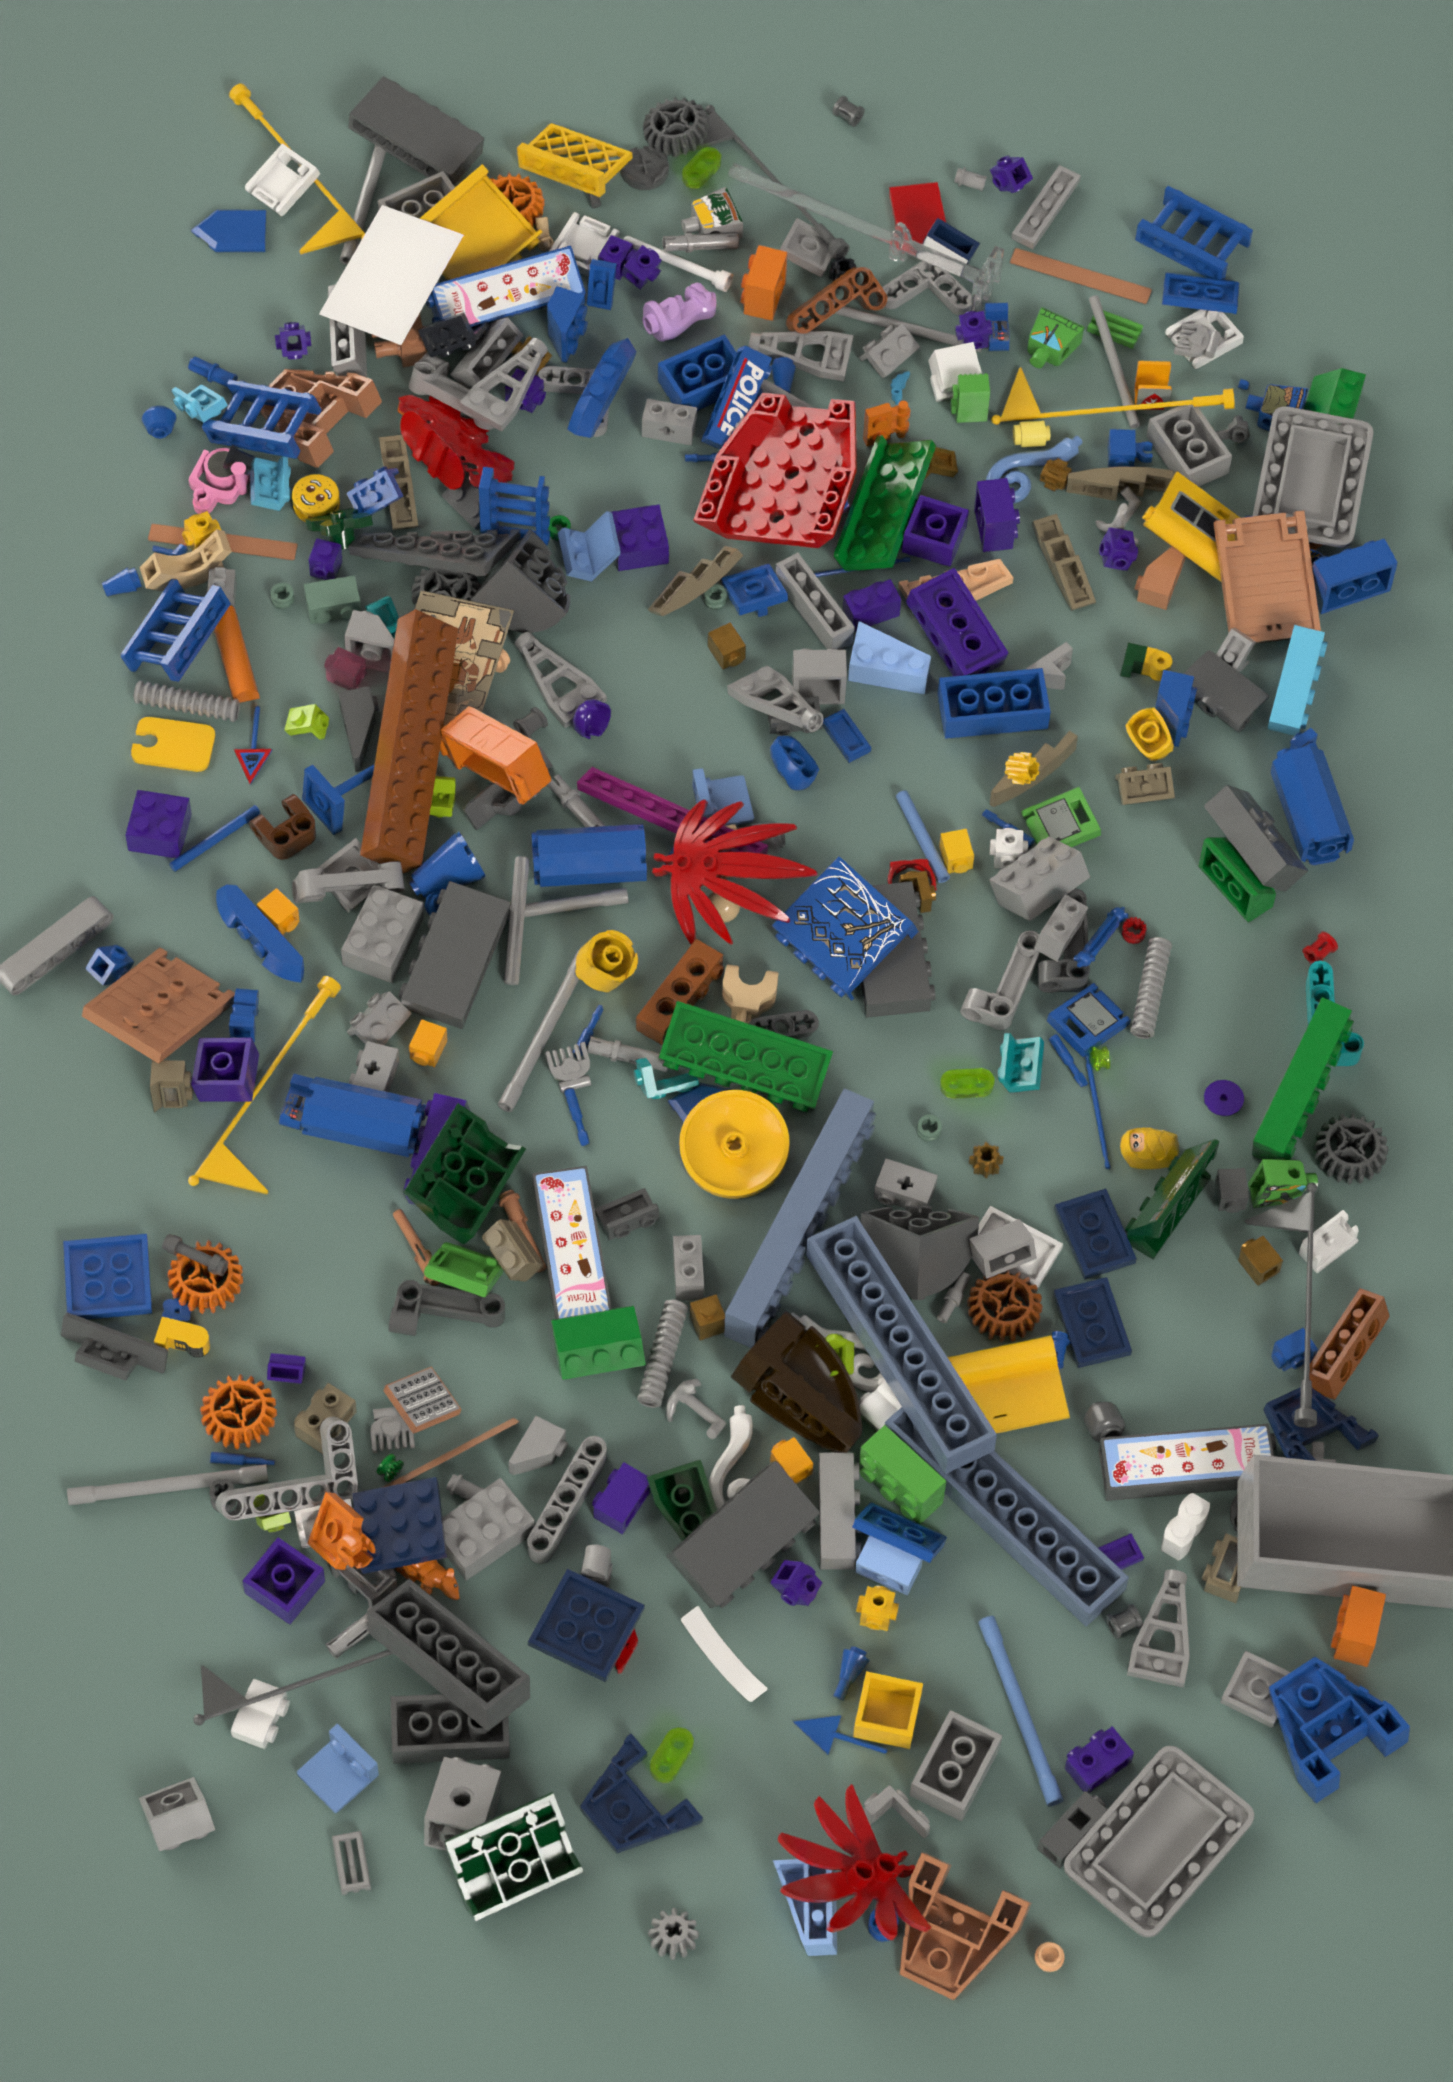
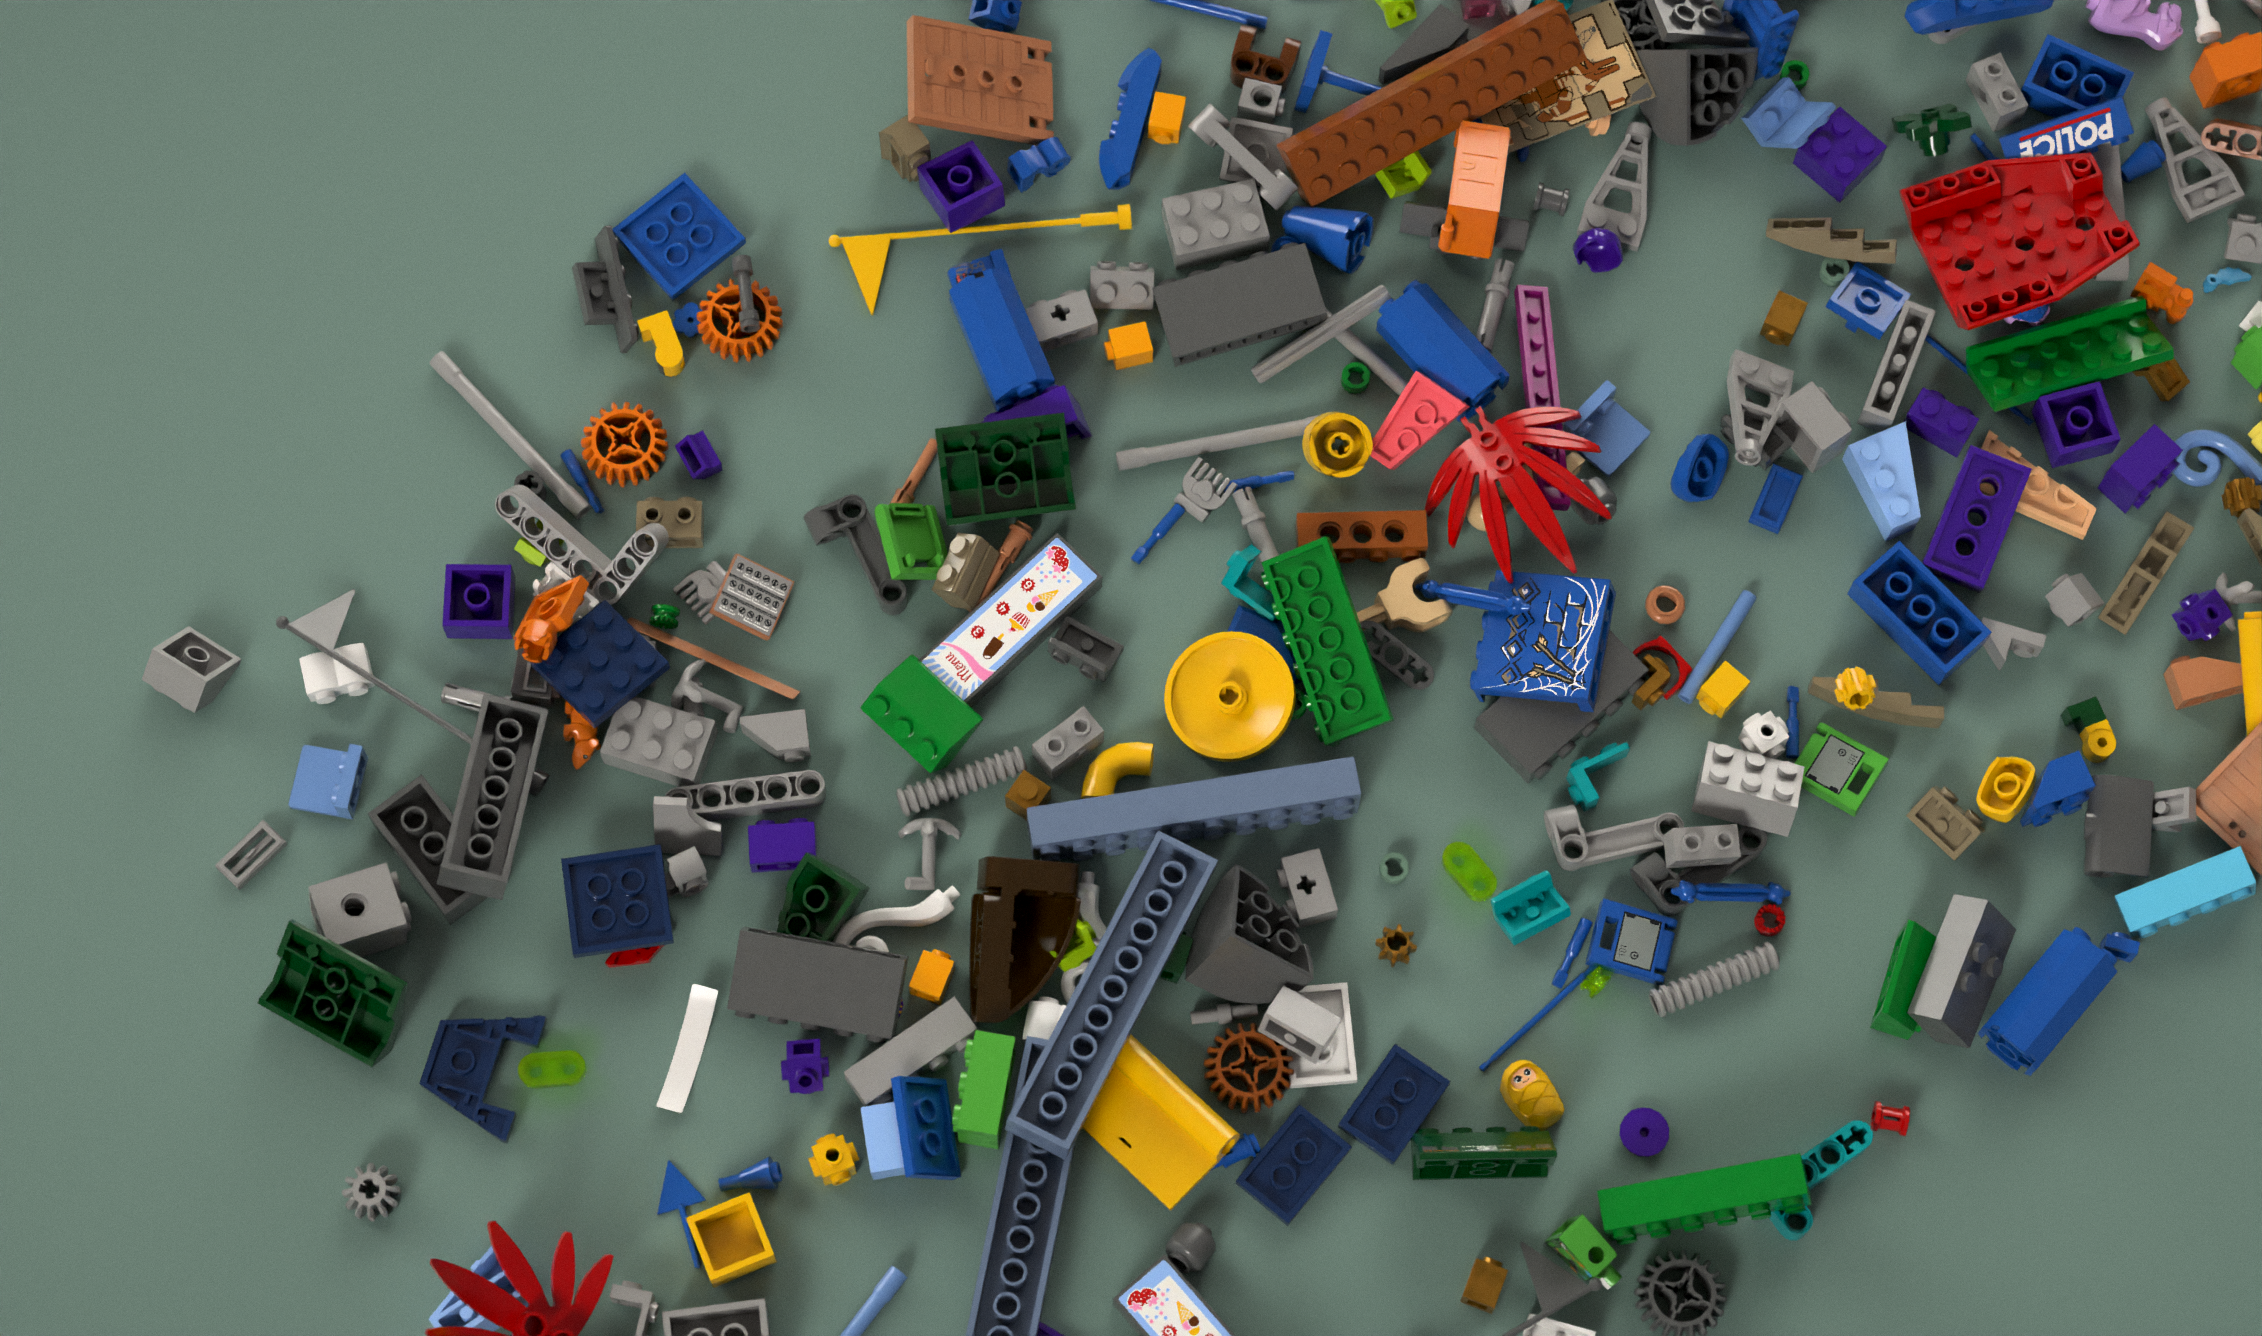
camera: 55 degrees right, 10 degrees up
dark grey brick [1215,1168,1249,1213] -> none
none -> light grey tile [653,796,722,856]
none -> light grey piece [671,659,743,733]
none -> yellow cylinder [1080,742,1154,799]
none -> light grey brick [1237,78,1286,125]
none -> green bush [1341,362,1370,395]
none -> coral wing [1370,371,1470,470]
none -> blue wheel [1416,580,1531,615]
none -> teal bracket [1566,742,1630,812]
none -> nougat piece [1645,585,1685,624]
none -> dark green plant [1892,104,1972,156]
none -> light grey brick [2045,573,2105,627]

